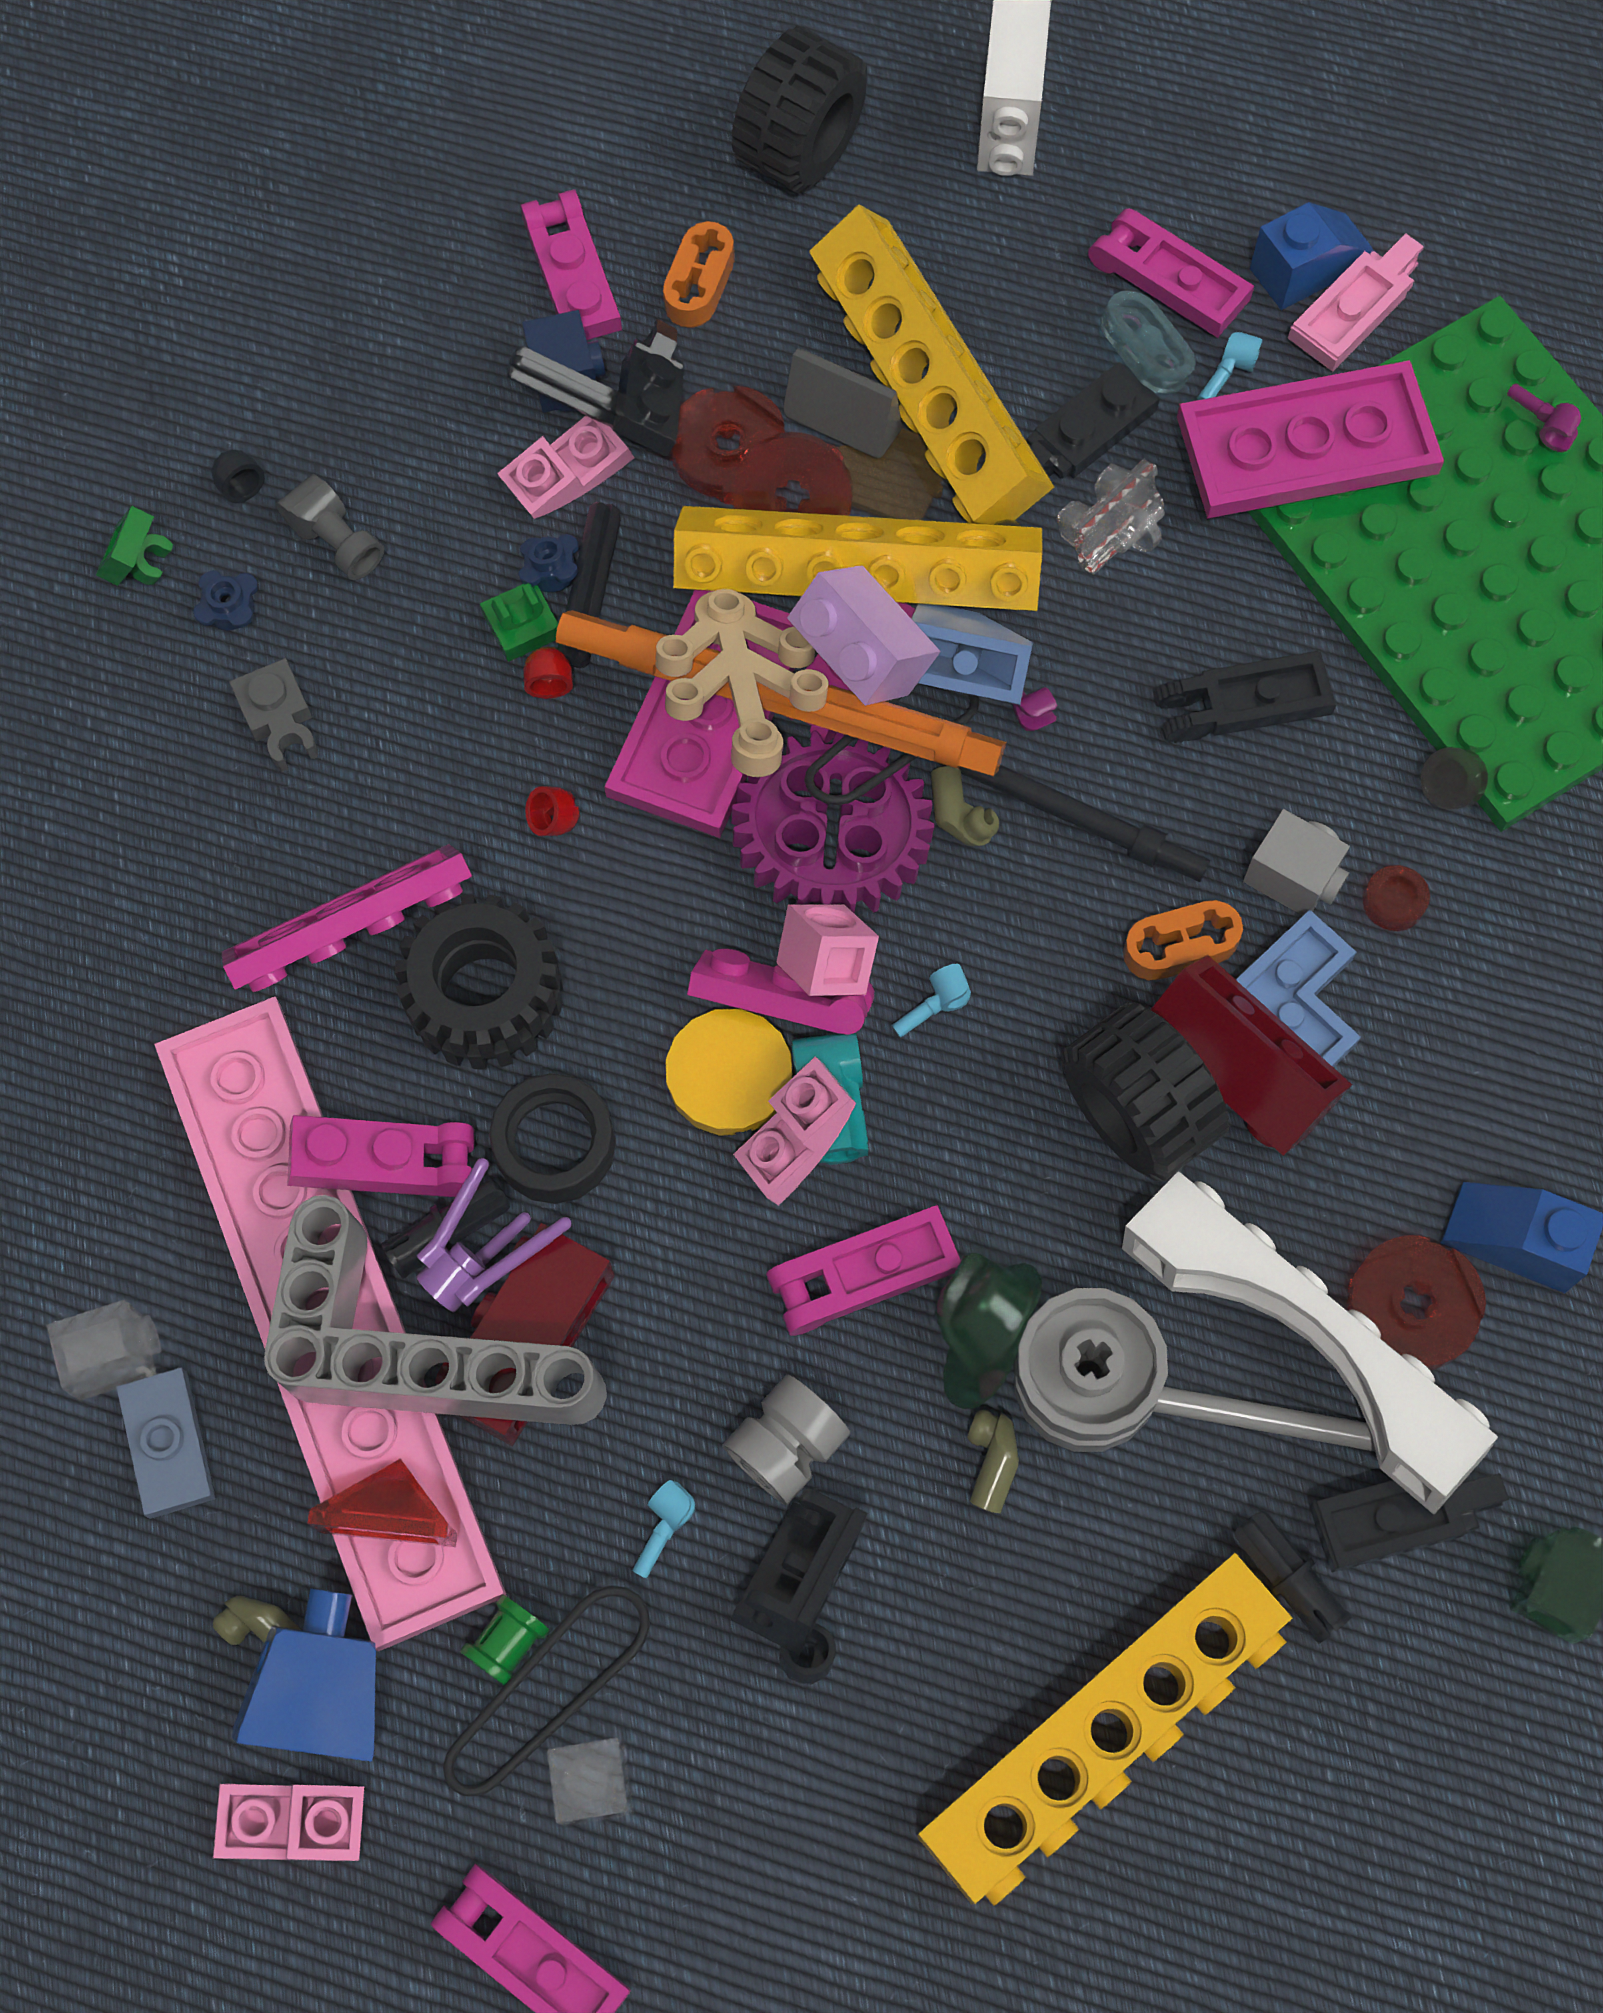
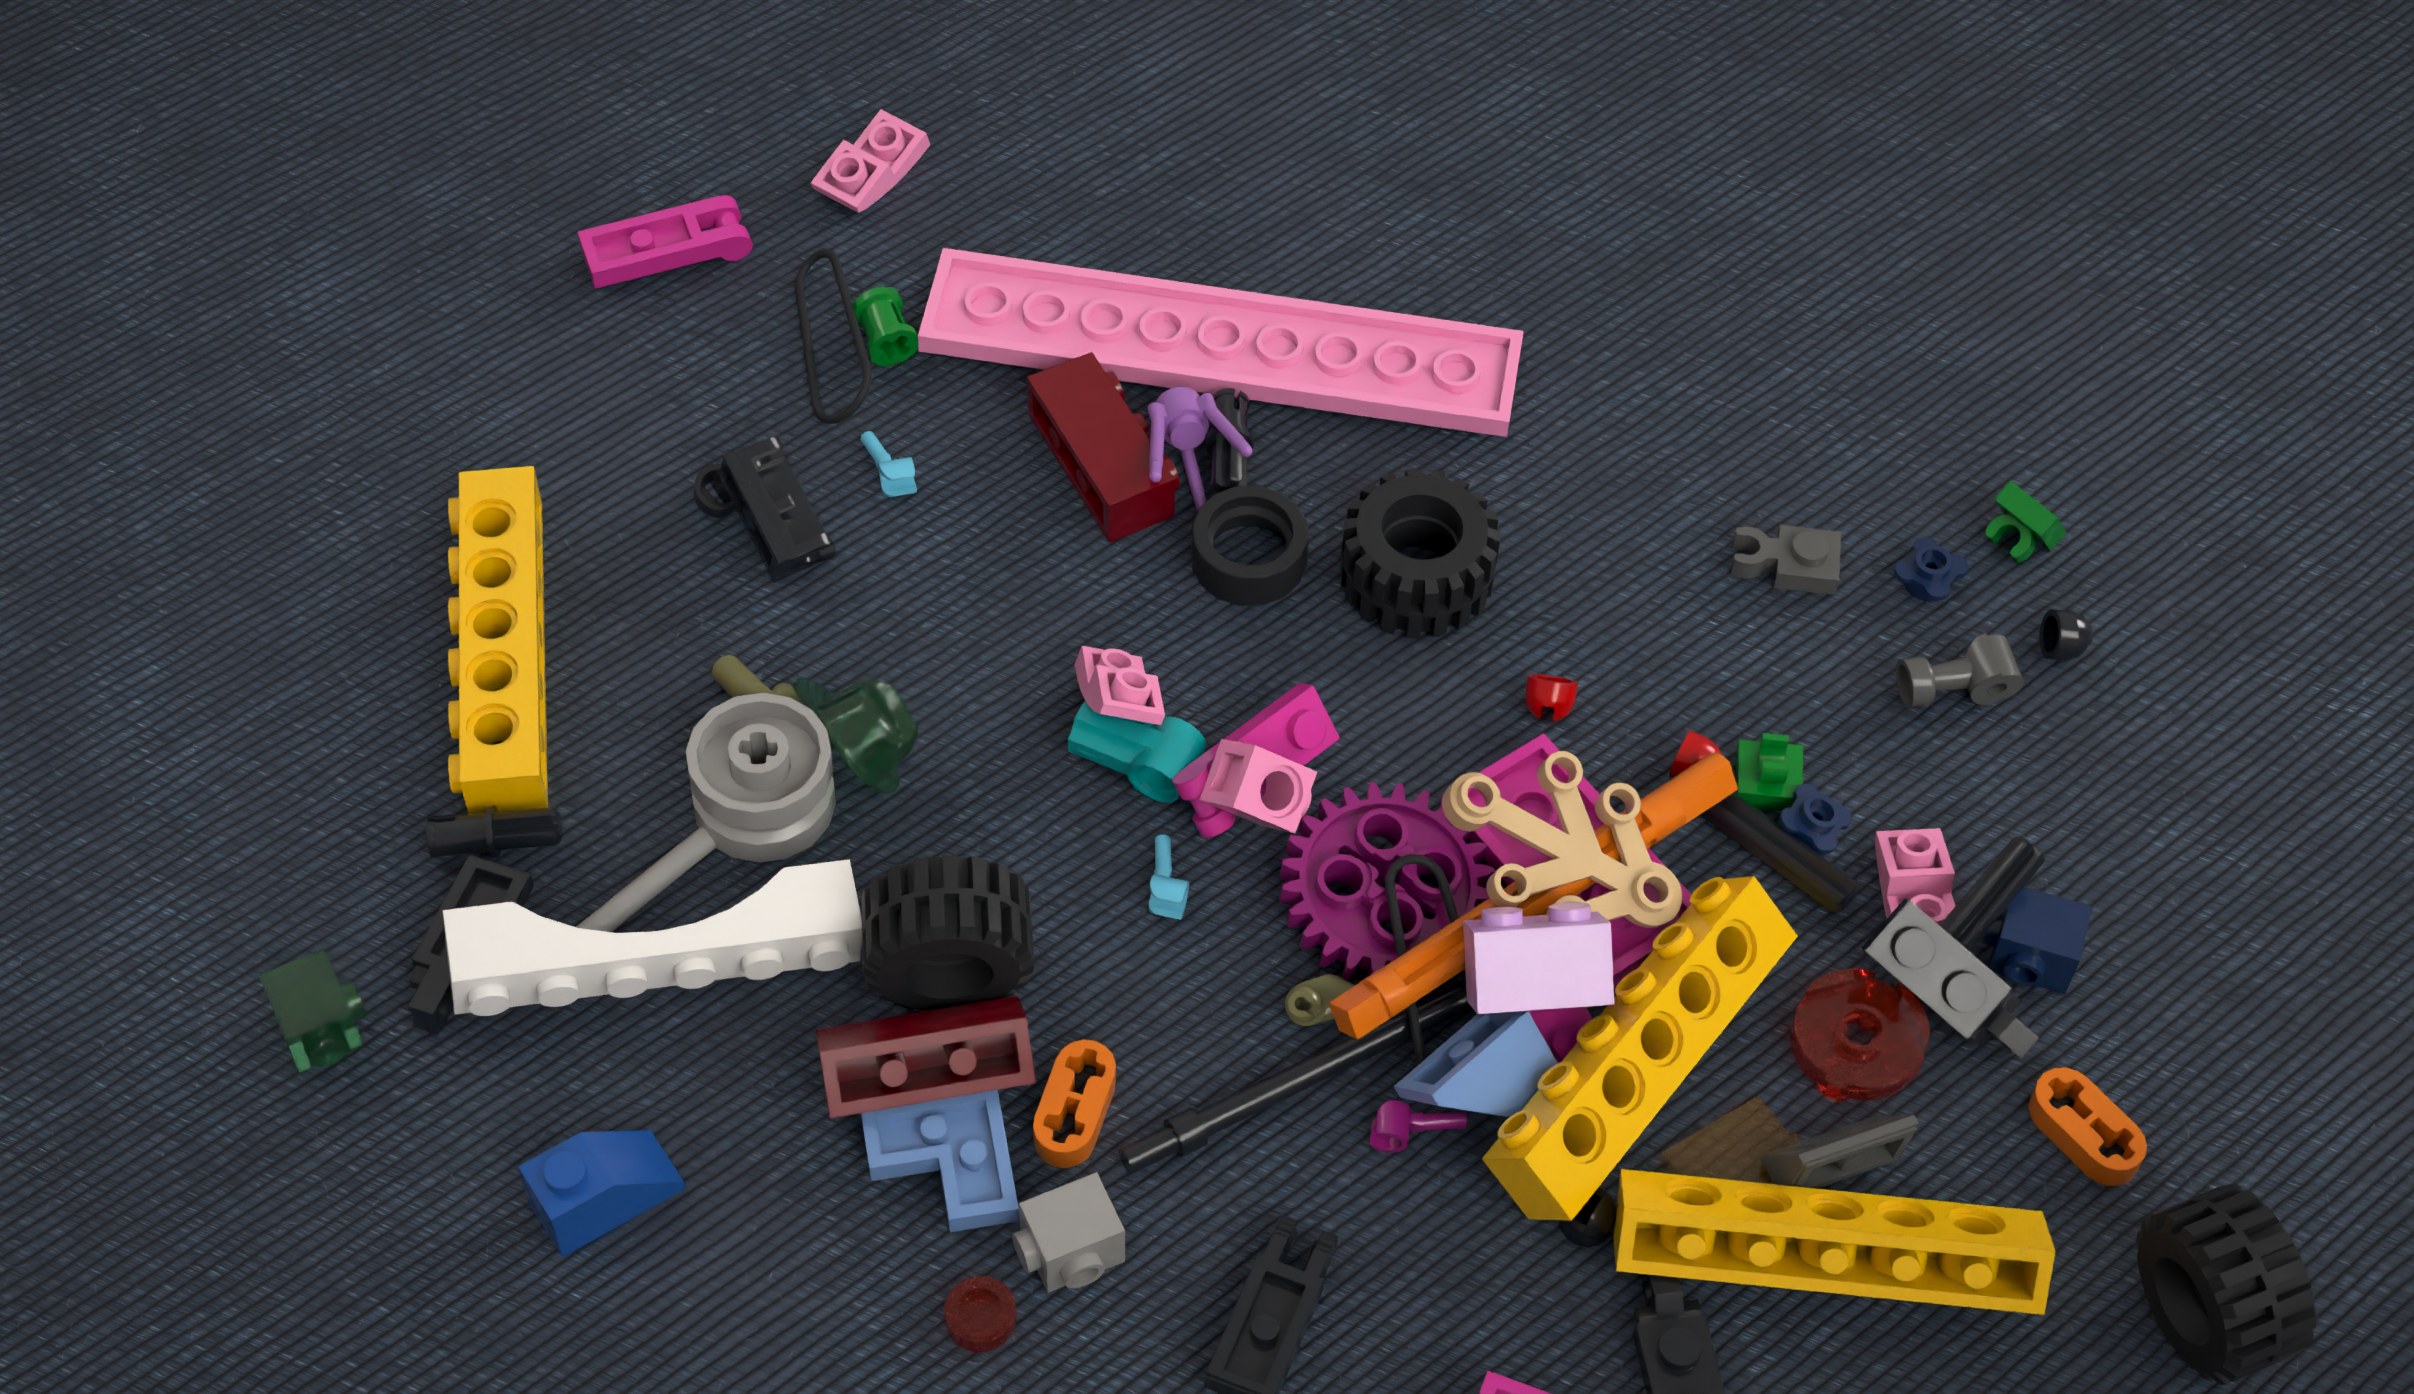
camera: 120 degrees right, 15 degrees down
clear brick [46,1300,161,1401] -> none
sand blue plate [116,1367,216,1519] -> none
olive arm [213,1595,302,1645] -> none
dark pink plate [222,844,472,992] -> none
blue torso [231,1588,376,1762] -> none
light grey beam [265,1195,607,1425] -> none
dark pink plate [287,1115,474,1197] -> none
clear red slope [307,1458,458,1547] -> none
dark pink plate [520,189,622,340] -> none
clear brick [547,1738,634,1826] -> none
yellow tile [666,1009,792,1136] -> none
light grey wheel [722,1375,850,1506] -> none
clear red plate [732,432,853,516] -> none
dark pink plate [766,1205,962,1336] -> none
clear hips [1057,459,1165,575] -> none
clear red plate [1347,1235,1486,1370] -> none

